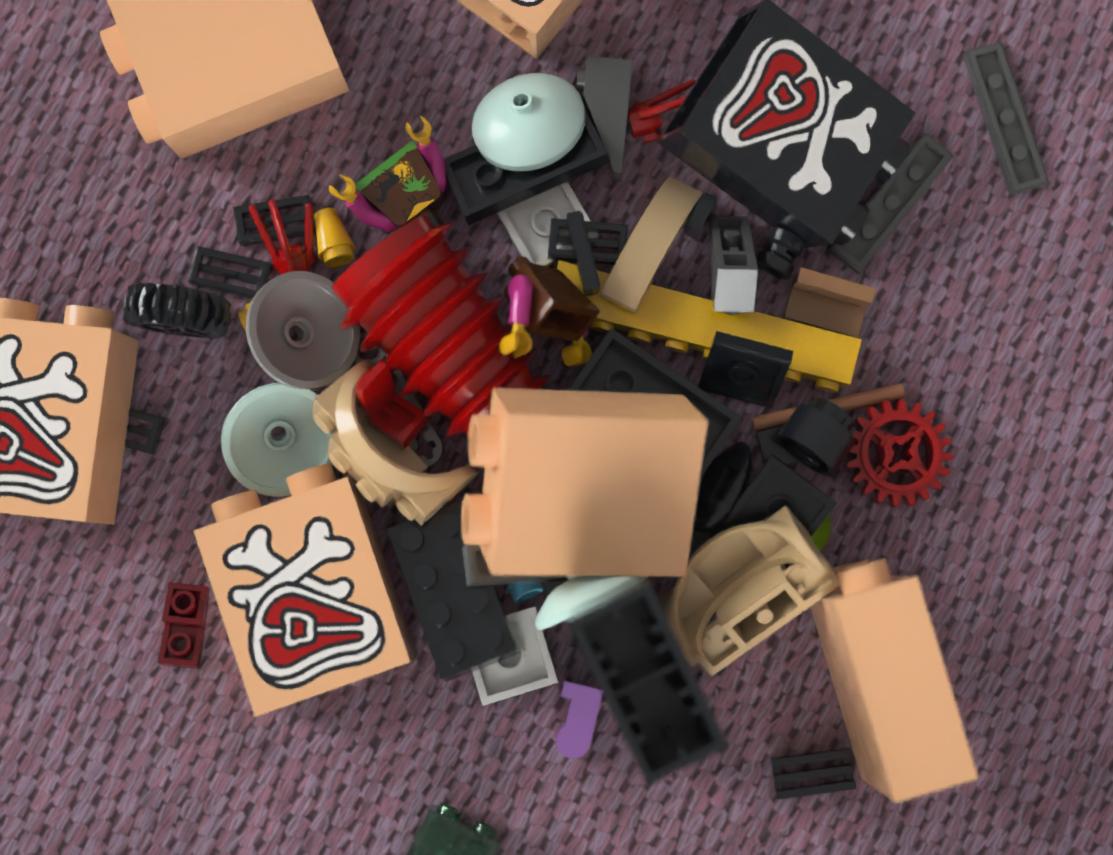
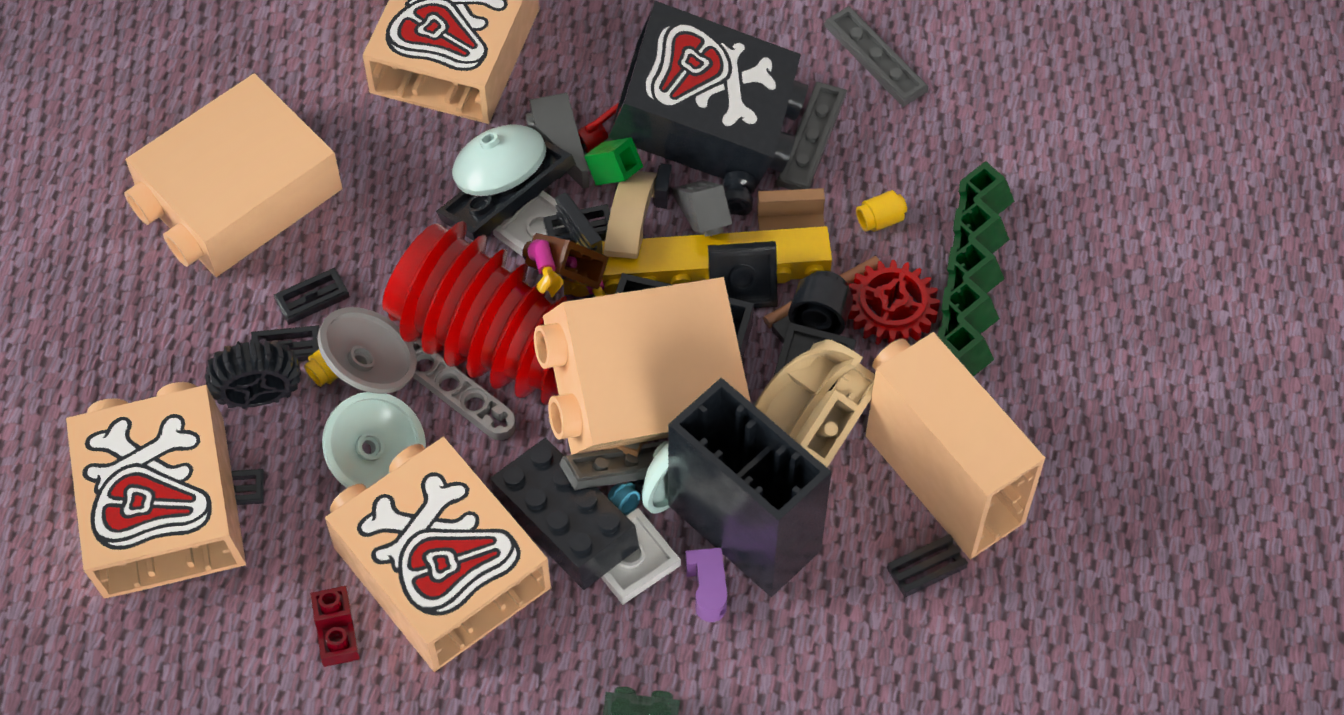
camera: 20 degrees left, 25 degrees down
red plant [248,199,316,275] -> none
tan piece [312,359,479,526] -> none
yellow cone [314,208,356,268] -> none
torso [329,116,448,232] -> none
red bracket [356,360,429,450] -> none
black piece [692,442,752,533] -> none
none -> green brick [584,137,644,186]
none -> yellow brick [856,190,907,232]
none -> dark green brick [938,161,1015,377]

